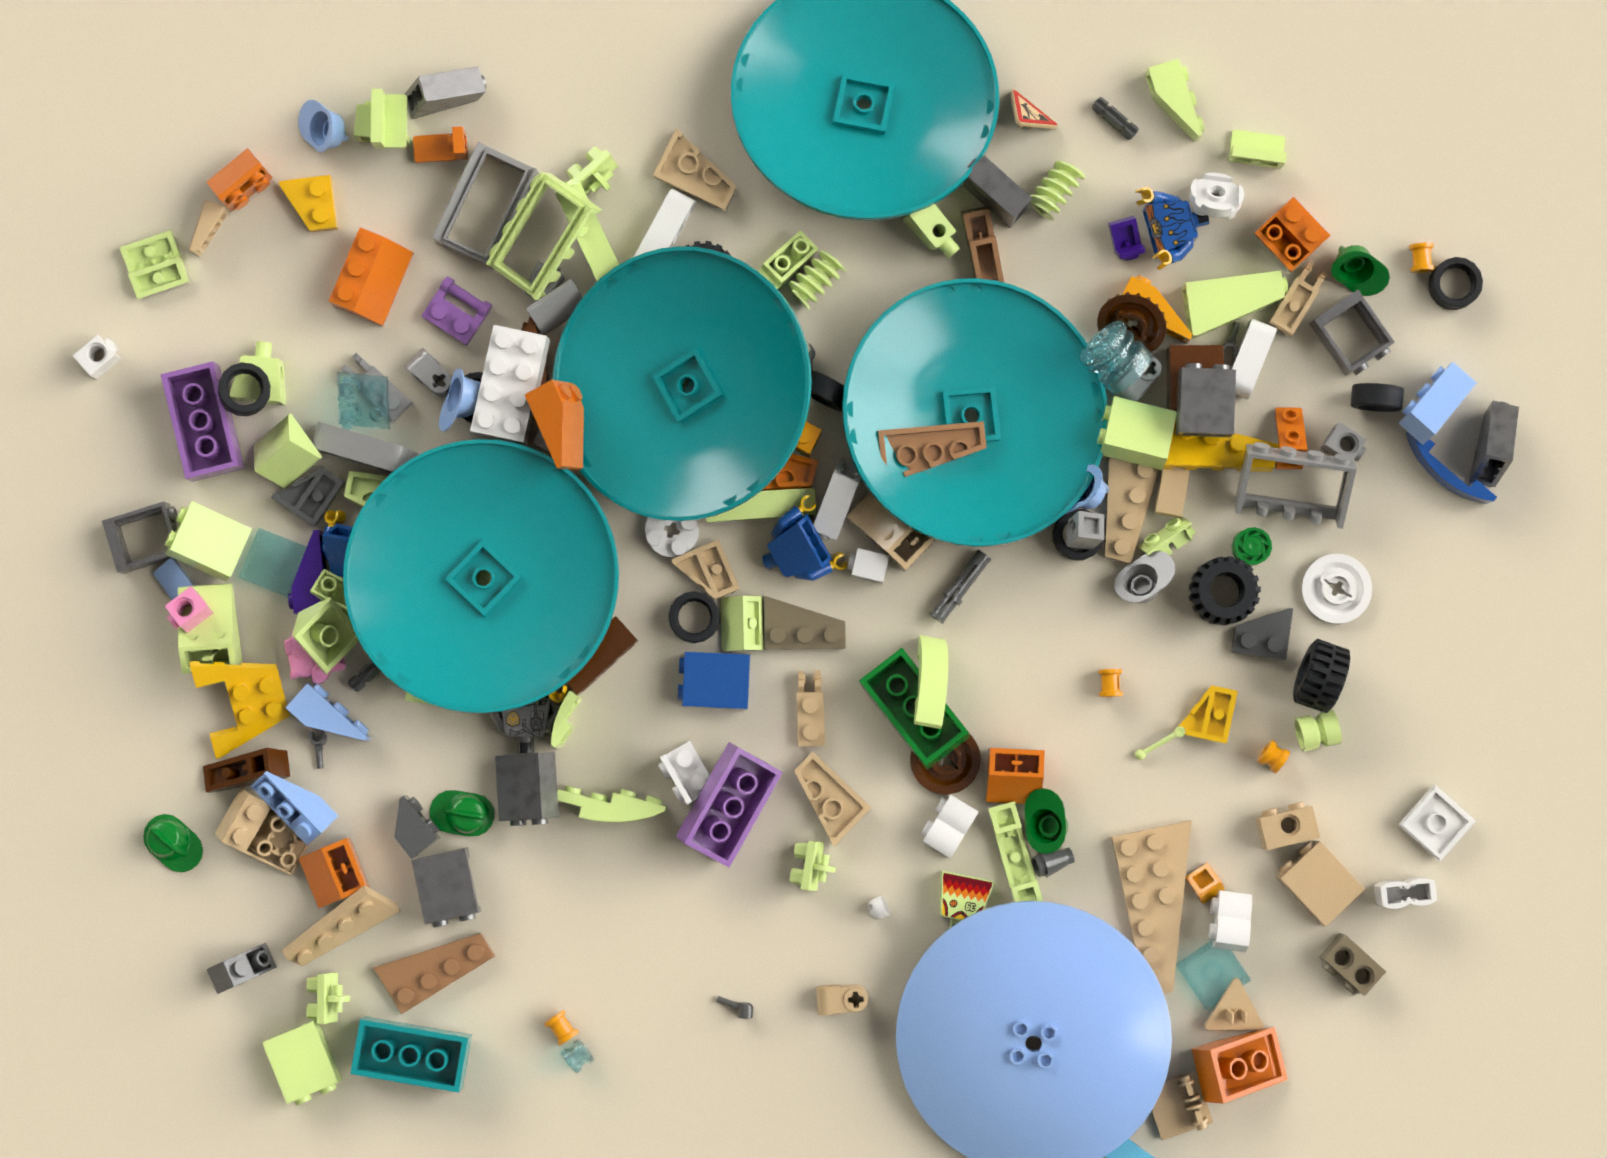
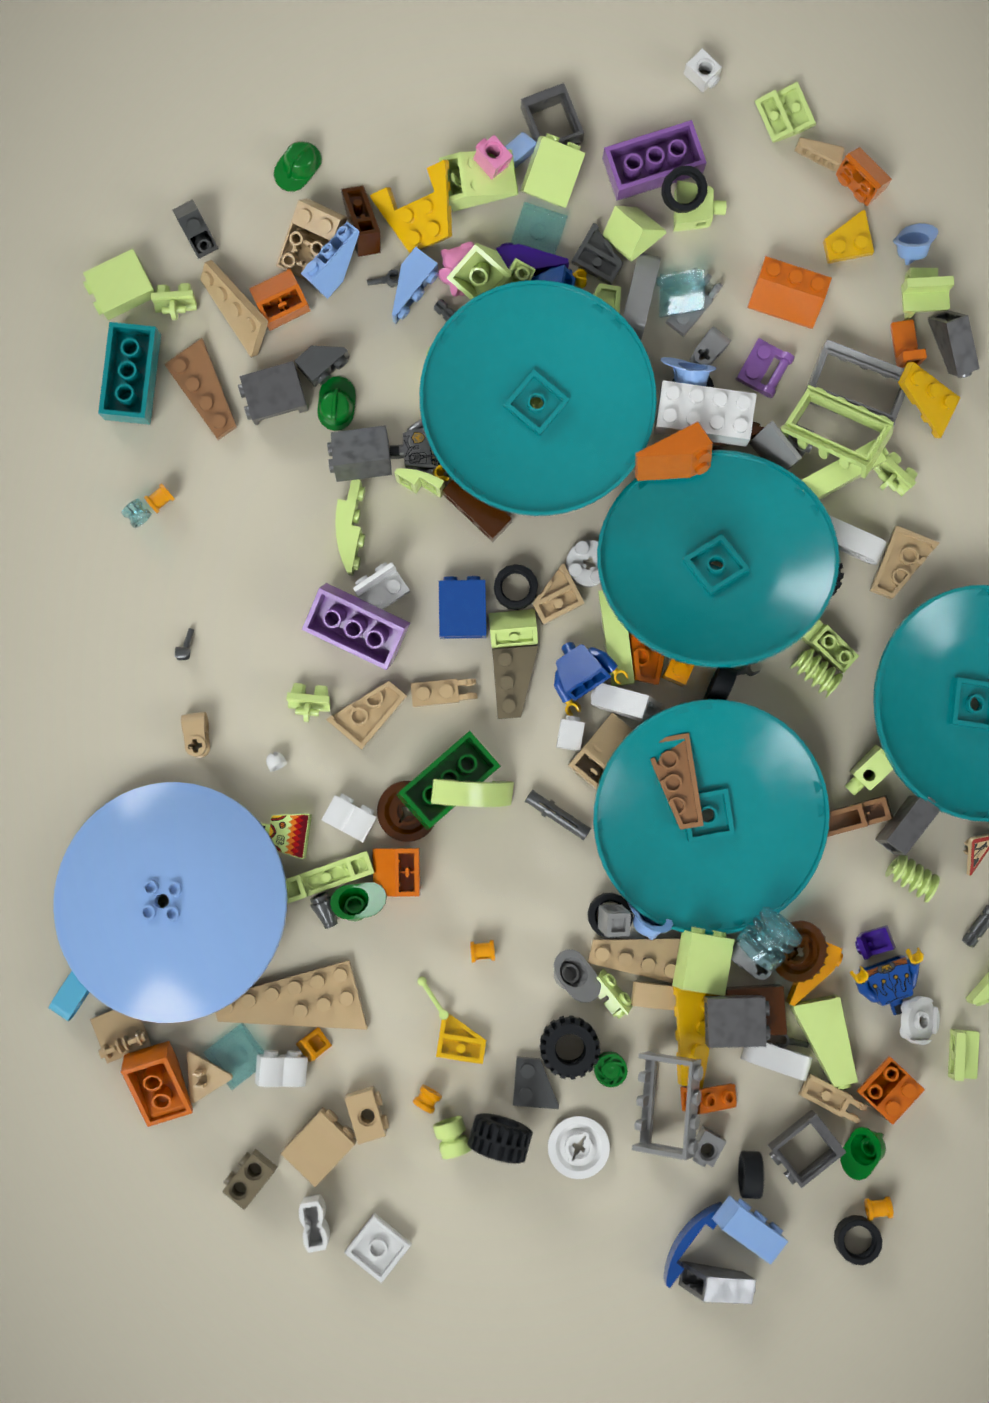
camera: 85 degrees right, 0 degrees up
none -> yellow wing [898,362,961,438]

